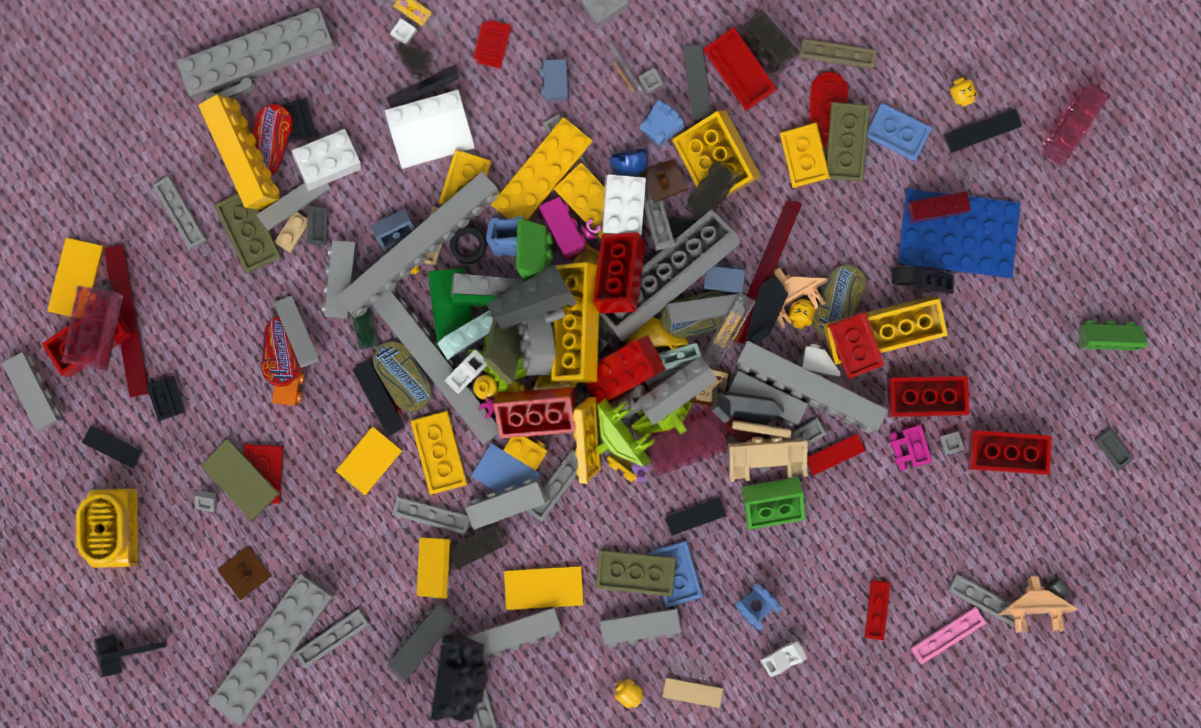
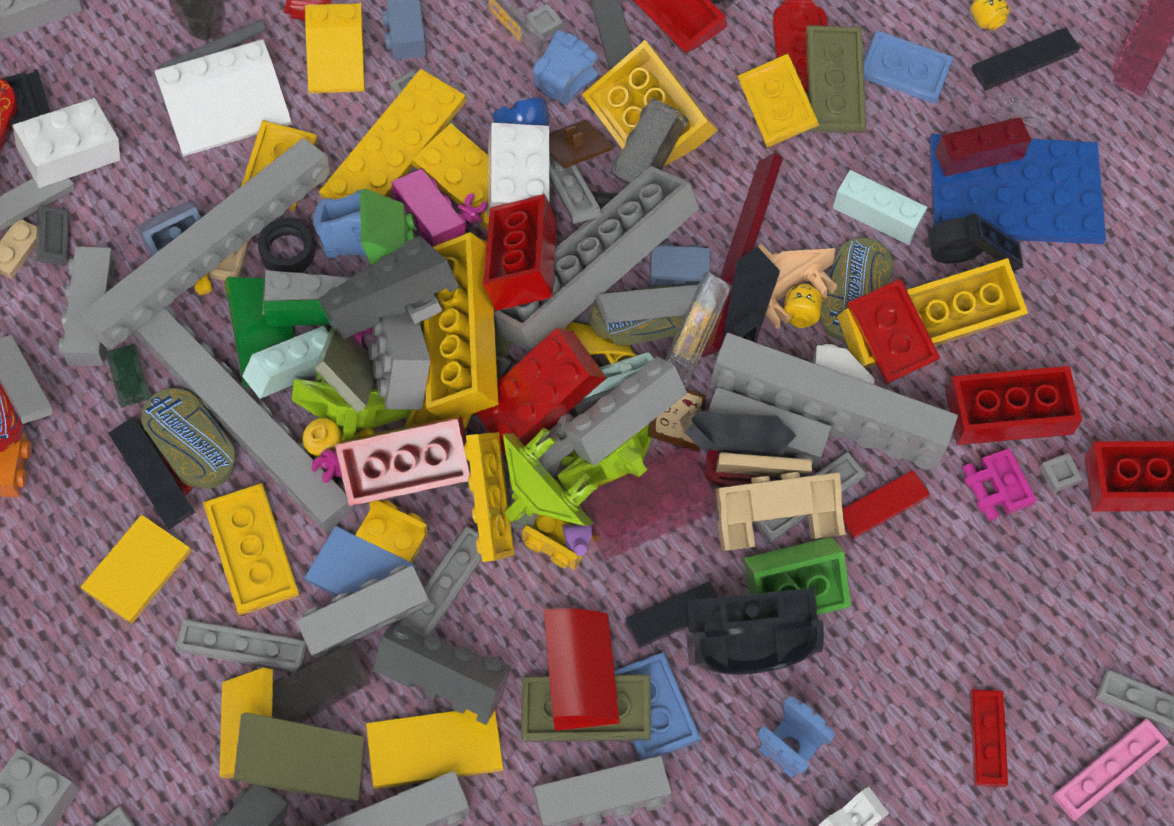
camera: 15 degrees left, 20 degrees down
white brick [444,349,487,394] -> none
none -> olive tile [233,712,364,803]
none -> yellow slope [305,3,365,93]
none -> dark grey wedge [373,625,511,725]
none -> red slope [544,608,620,731]
none -> black piece [686,588,824,675]
none -> light aqua brick [833,170,927,245]

